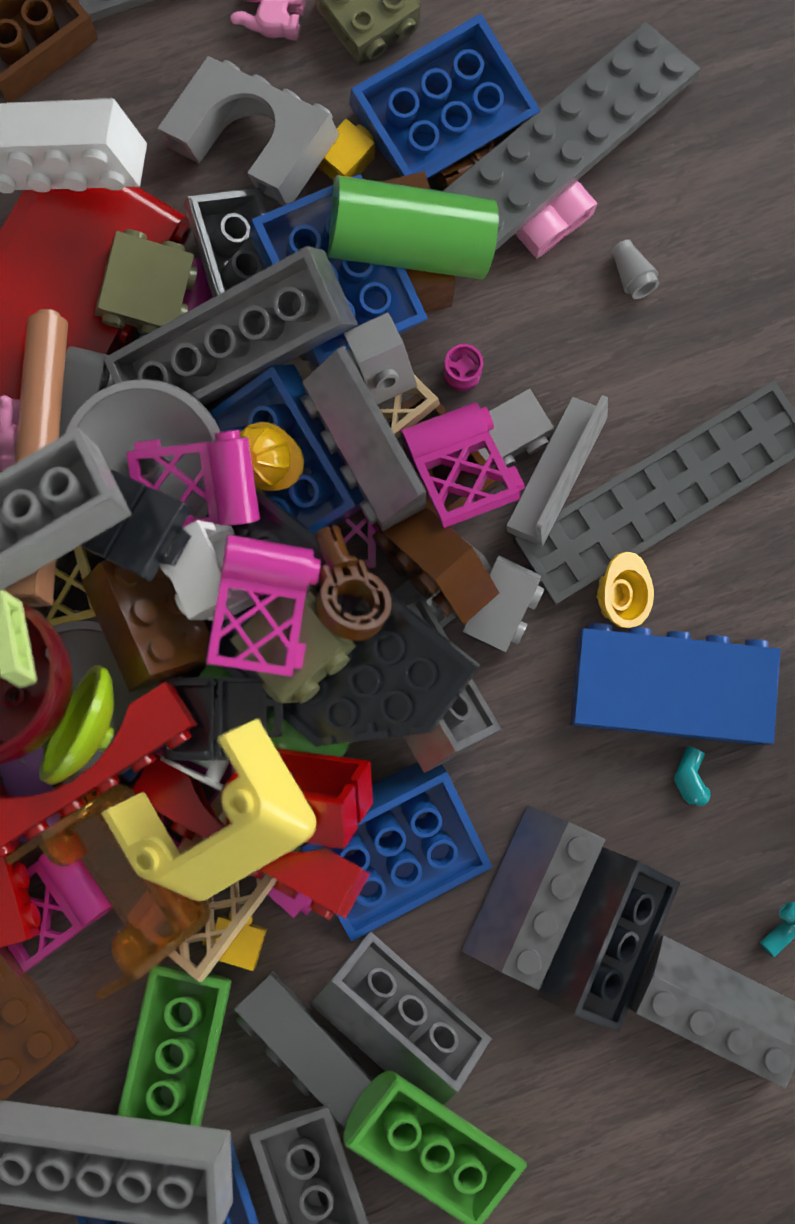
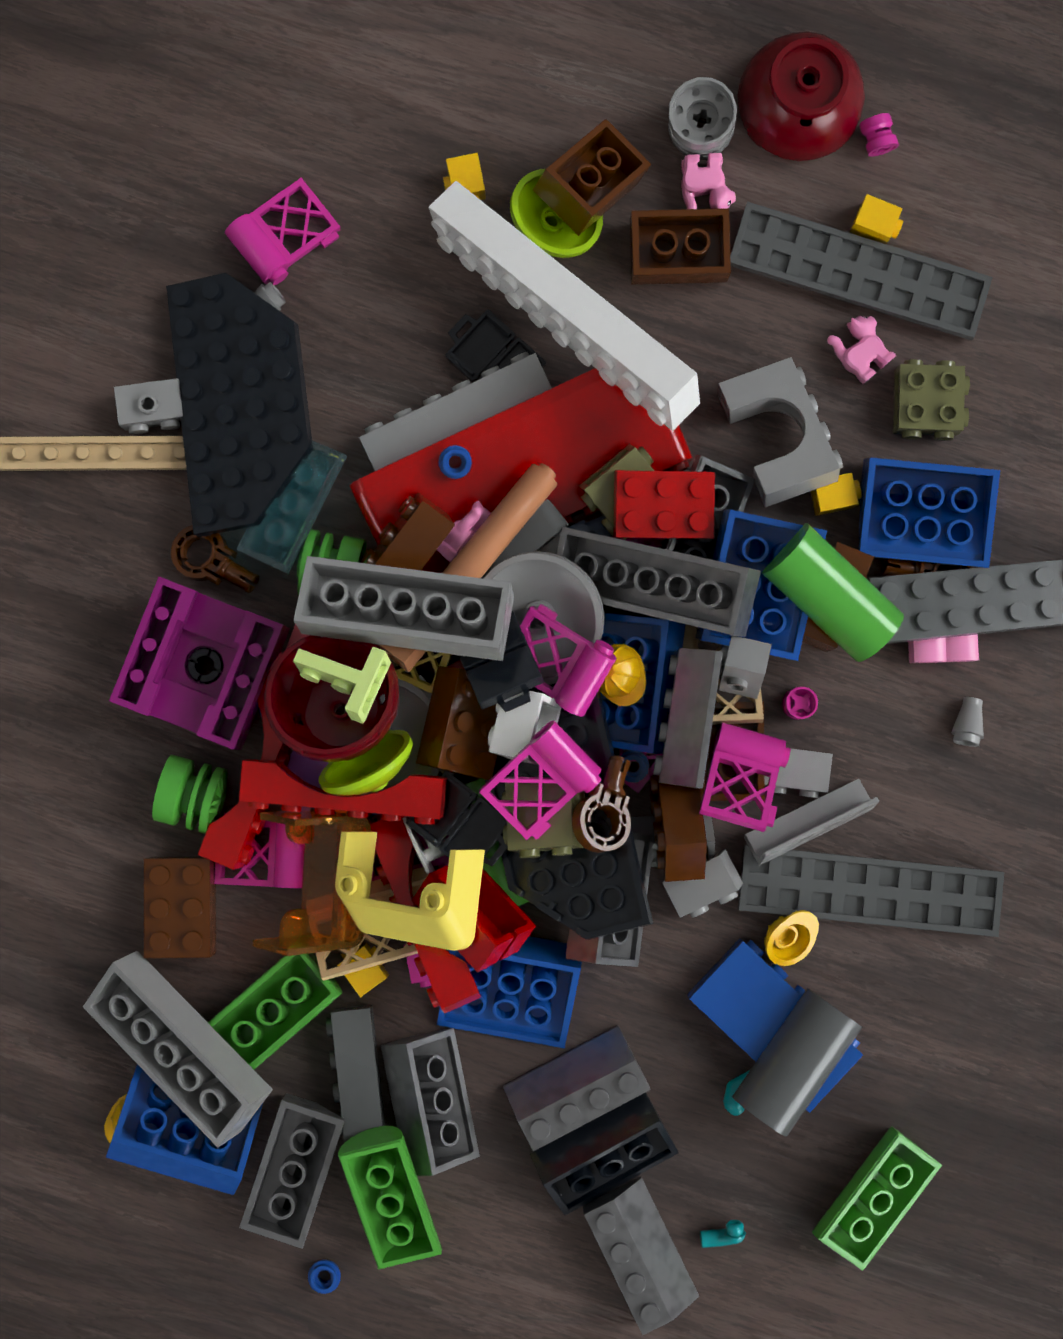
camera: 40 degrees right, 5 degrees up
none -> red plate [614,470,715,539]
none -> blue plate [620,750,649,783]
none -> dark grey brick [732,988,863,1137]

